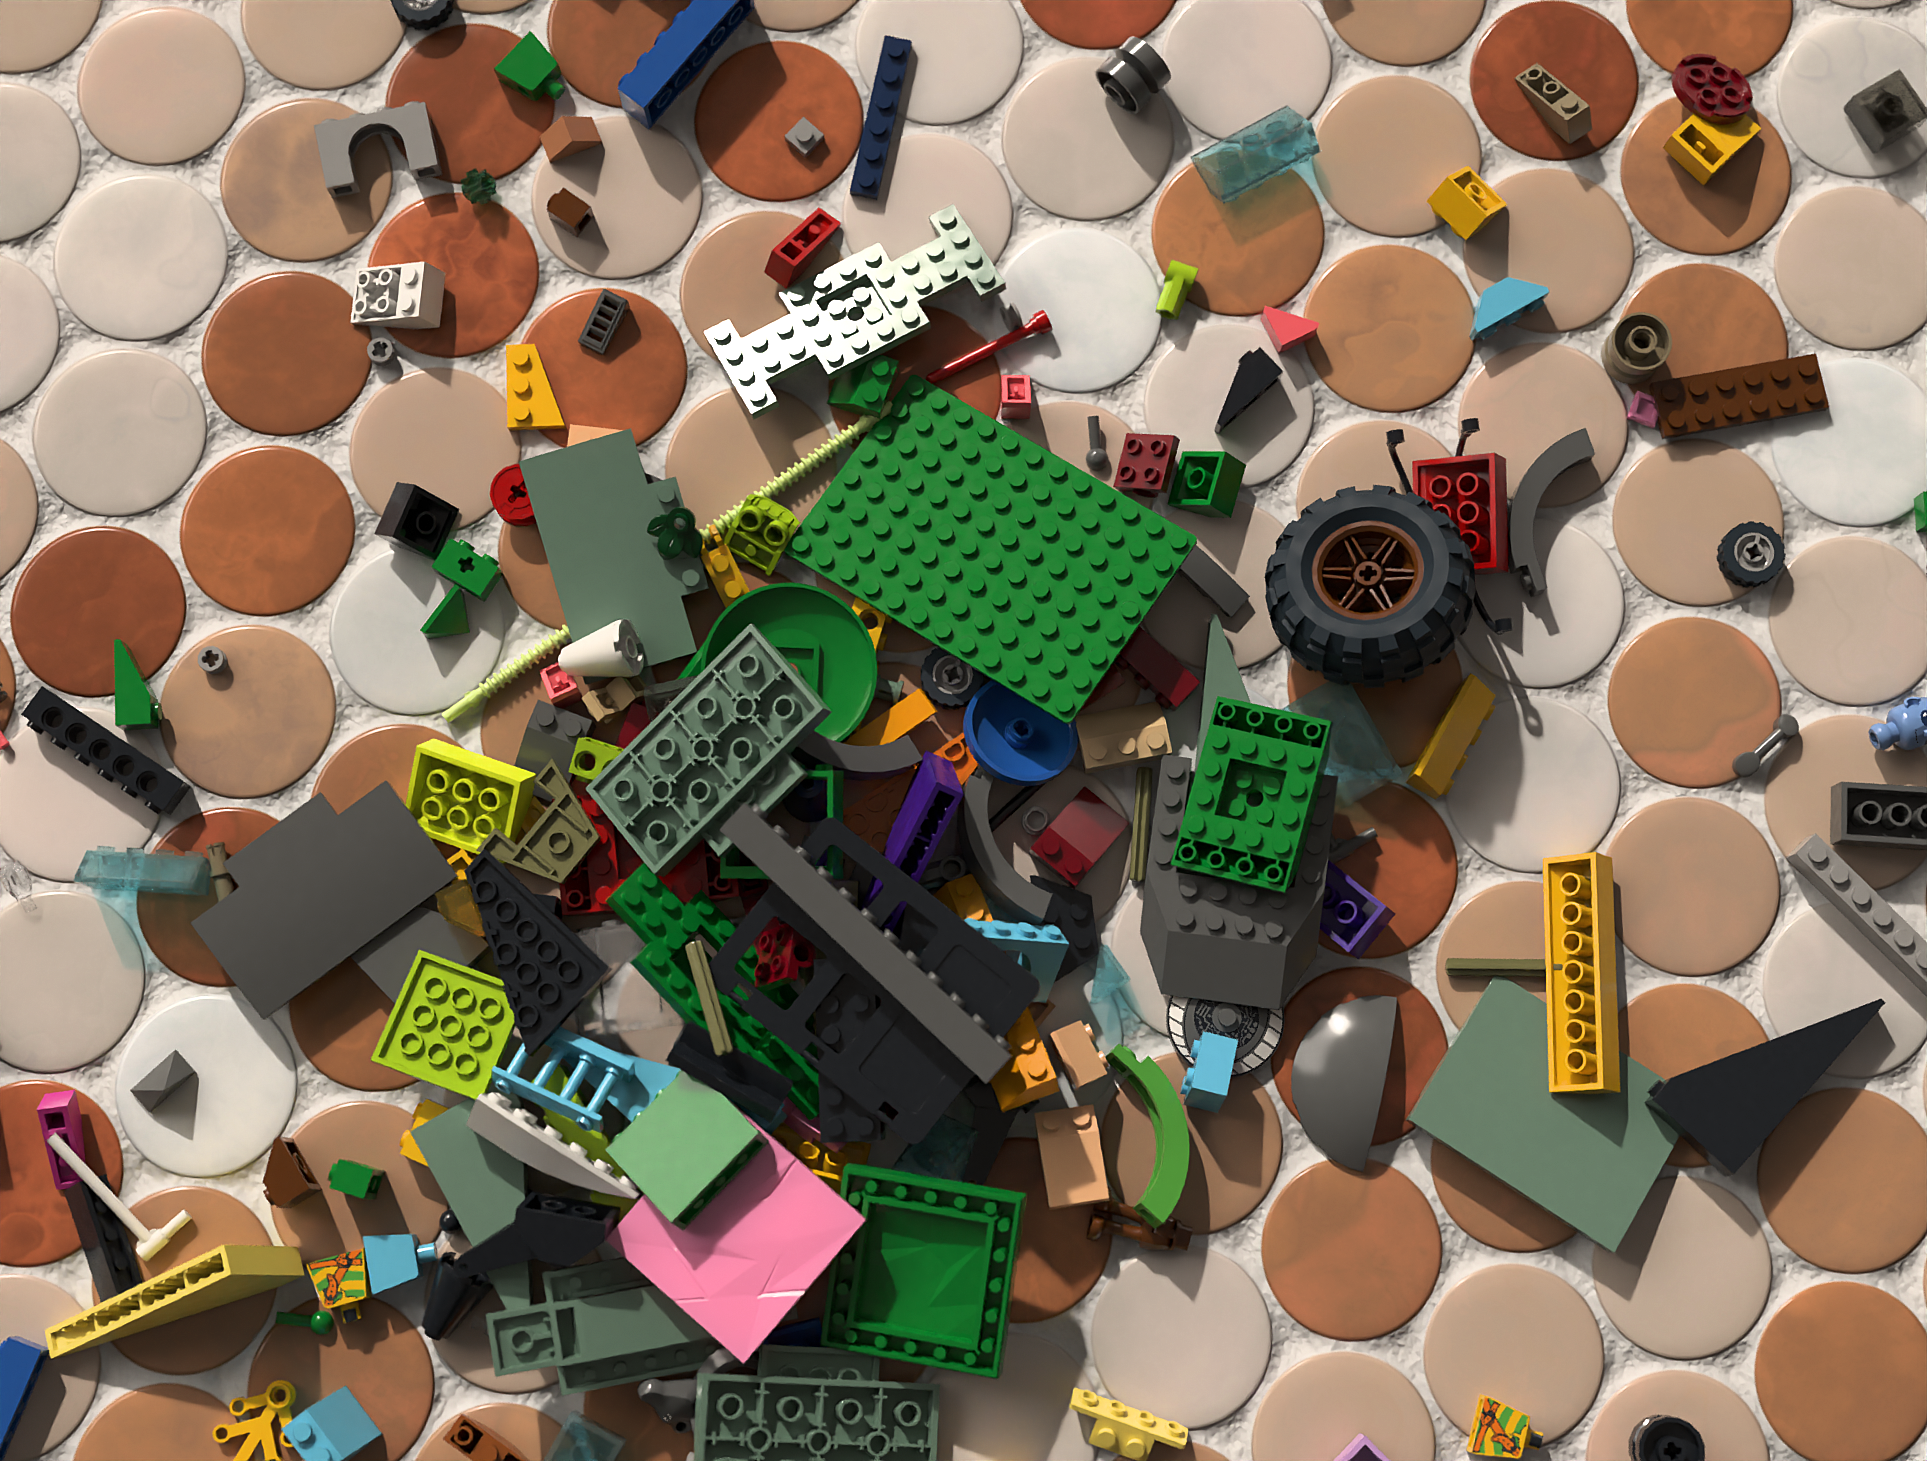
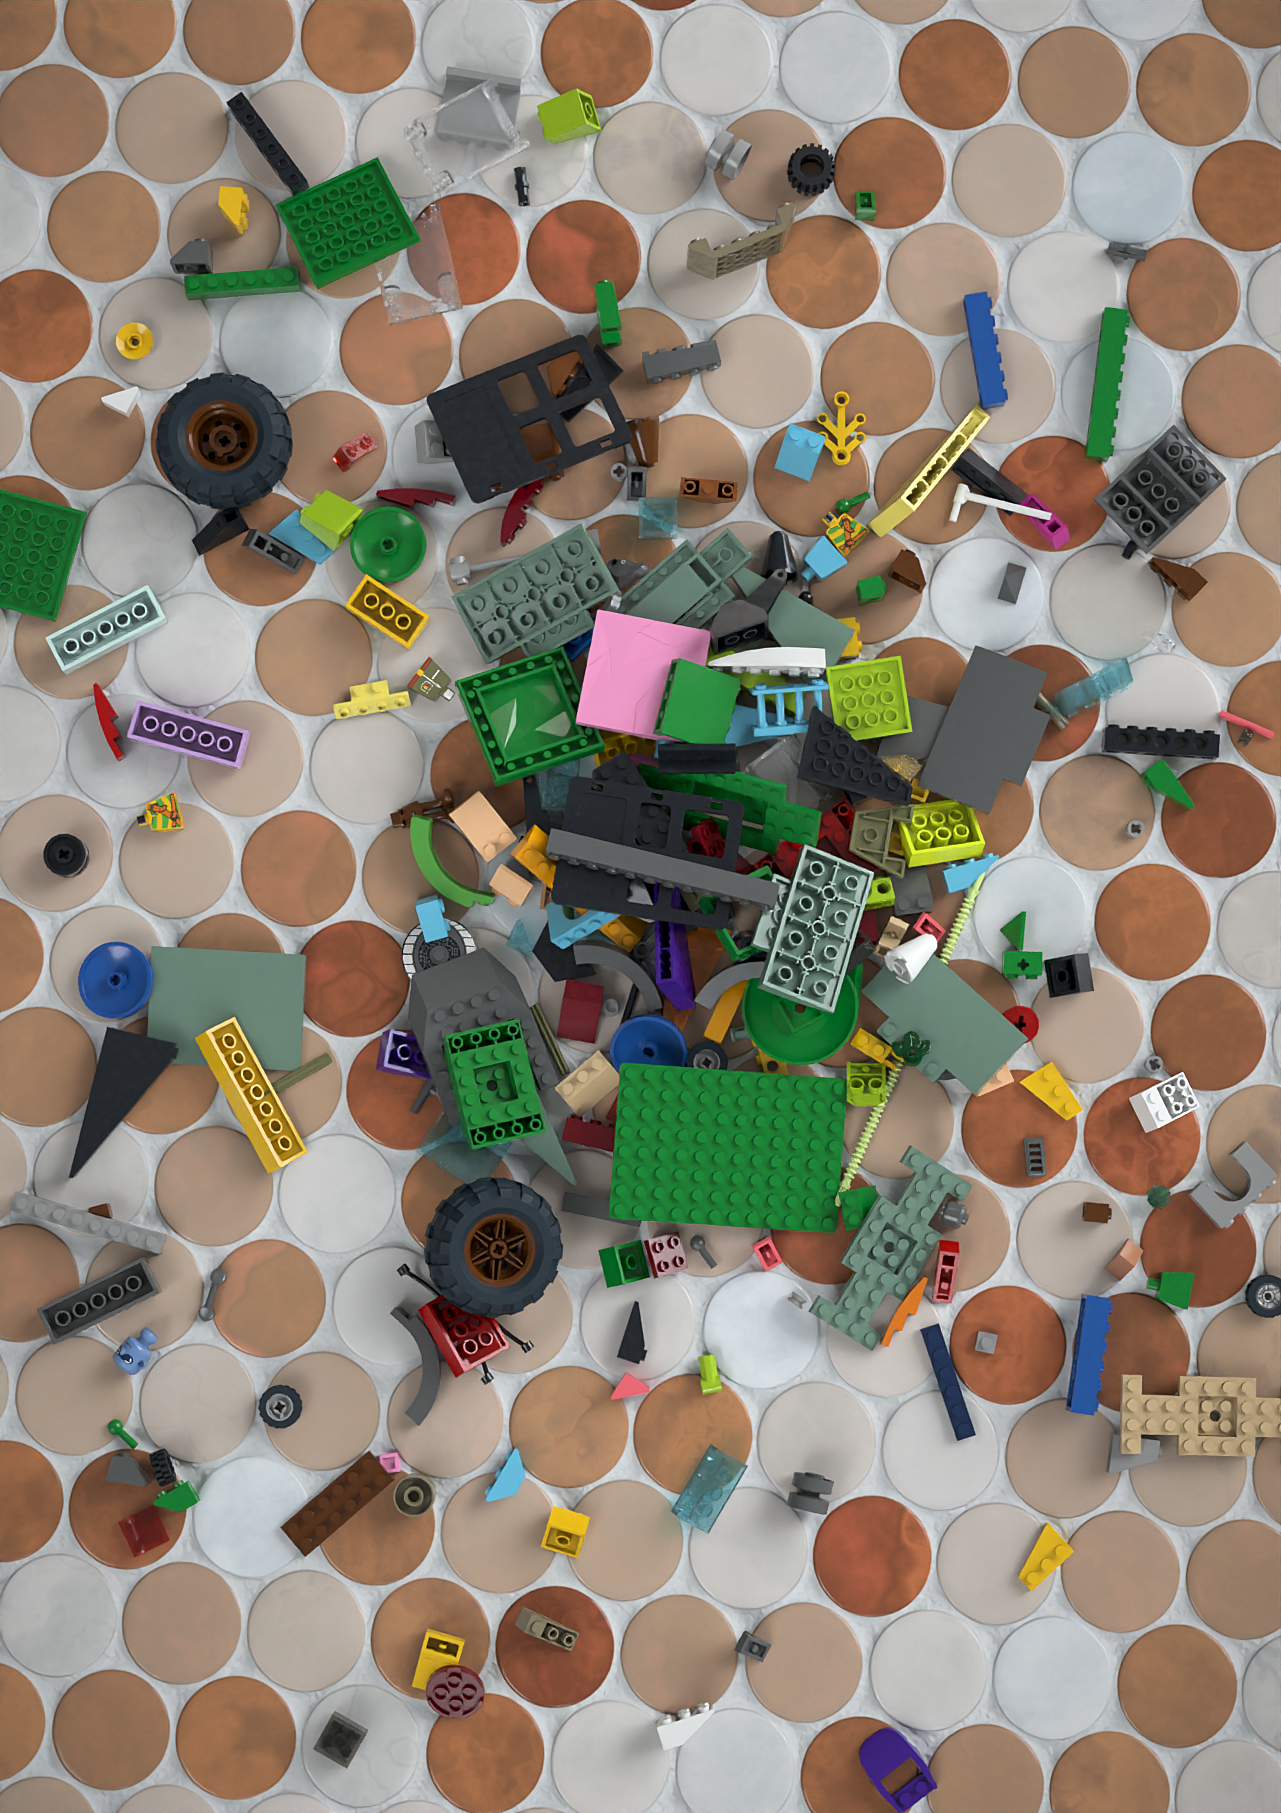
camera: 150 degrees right, 5 degrees up
olive axle [685,941,733,1056] -> none
red piece [926,309,1053,384] -> none
dark grey brick [1291,995,1397,1172] -> none
yellow slope [1405,673,1496,800] -> none
none -> blue dish [78,942,154,1019]
none -> reddish brown slope [88,1203,113,1218]
none -> olive torso [407,657,455,702]
none -> orange slope [880,1277,928,1347]
none -> dark grey head [939,1201,969,1229]
none -> medium azure slope [941,853,999,894]

